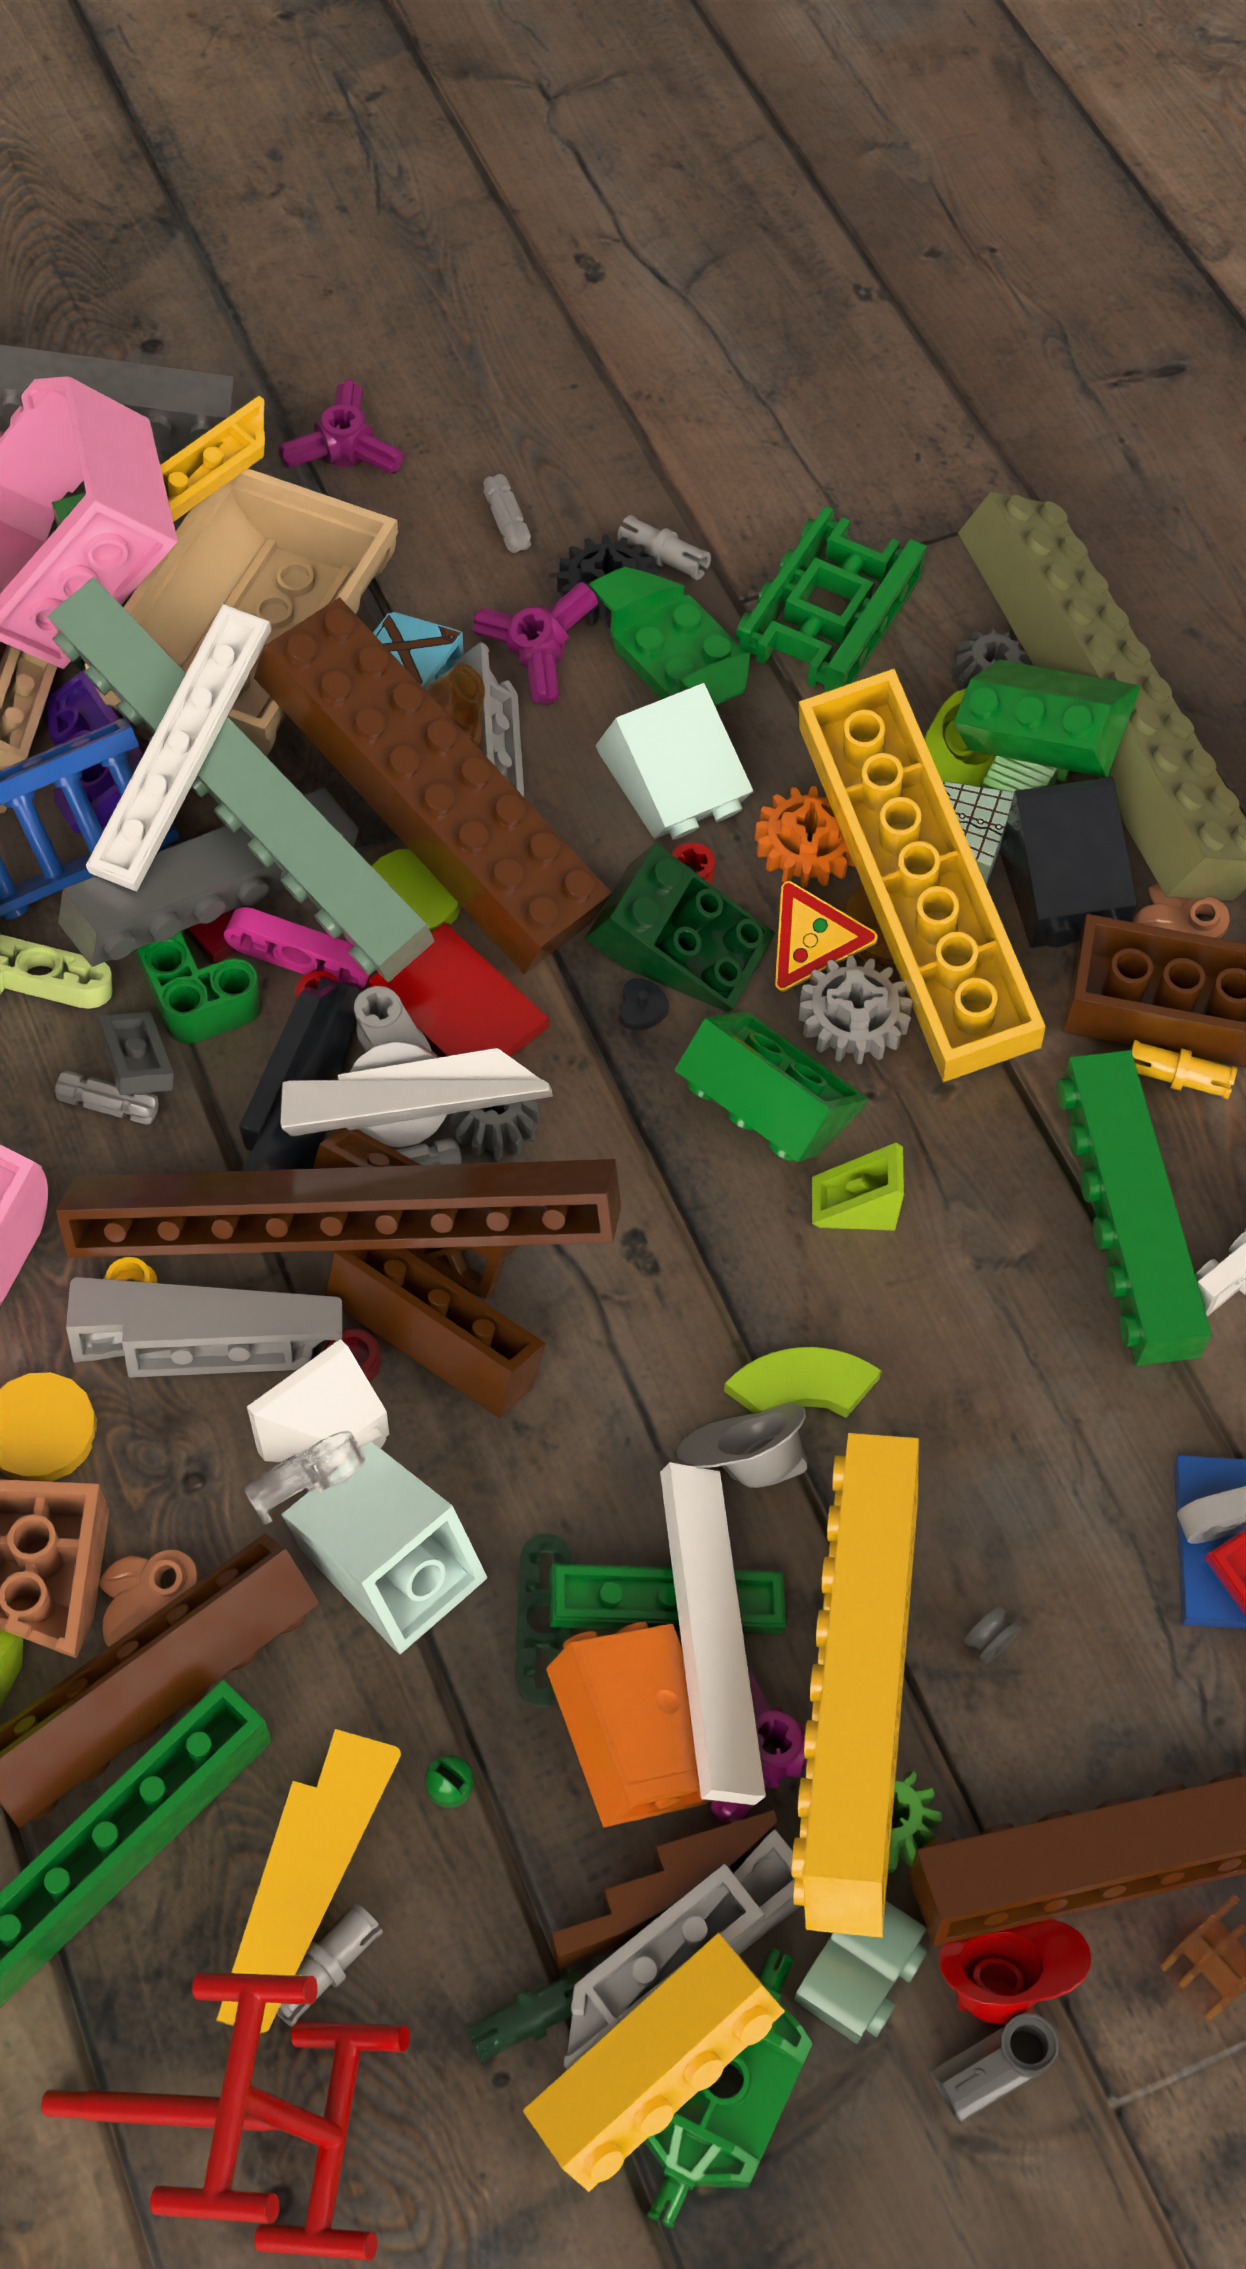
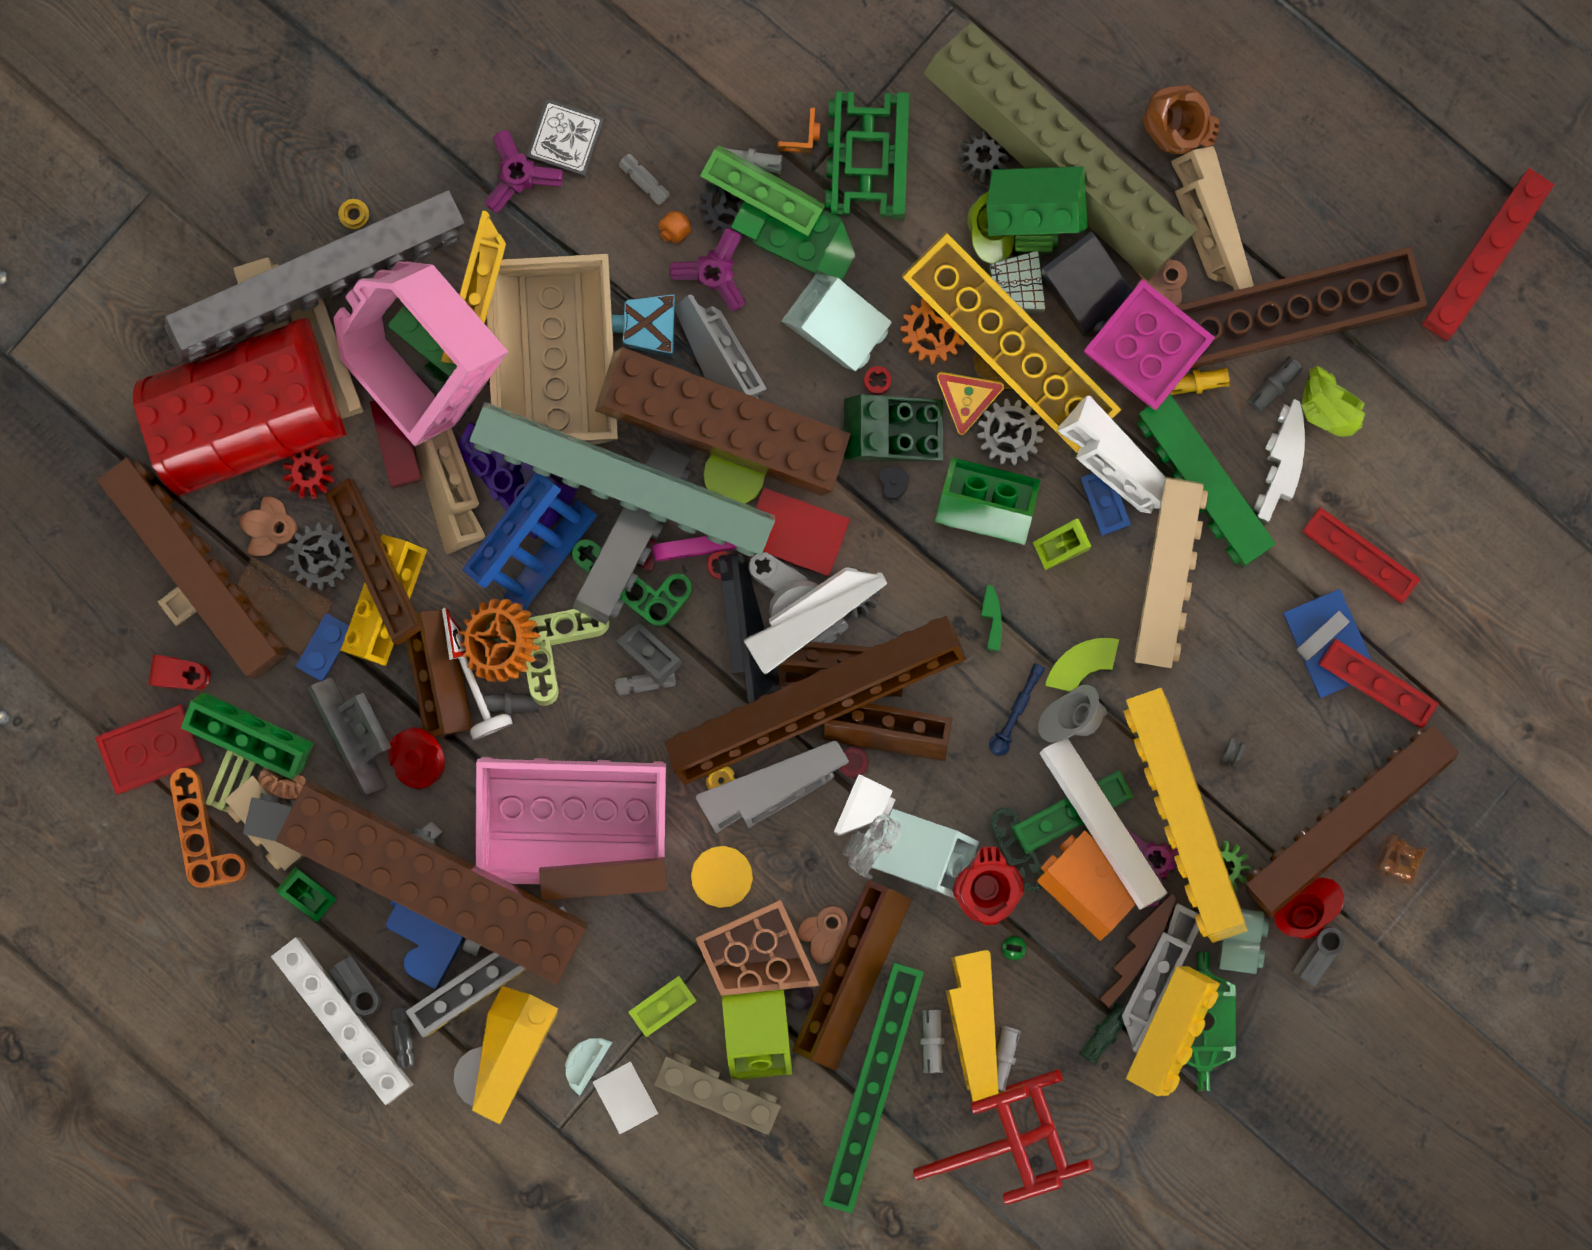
camera: 20 degrees left, 25 degrees up
white tile [86,604,272,892] -> none
clear orange piece [423,663,485,747] -> none
none -> tile [527,99,605,177]
none -> orange piece [658,211,692,244]
none -> bright green panel [700,145,825,236]
none -> orange bracket [777,107,821,154]
none -> plate [785,987,814,1011]
none -> light grey pin [920,1010,945,1073]
none -> red helmet [952,846,1024,926]
none -> green slope [980,585,1002,653]
none -> dark blue piece [989,663,1045,756]
none -> white wedge [1058,396,1165,514]
none -> blue plate [1080,473,1131,537]
none -> dark pink plate [1083,279,1215,411]
none -> tan brick [1134,477,1208,668]

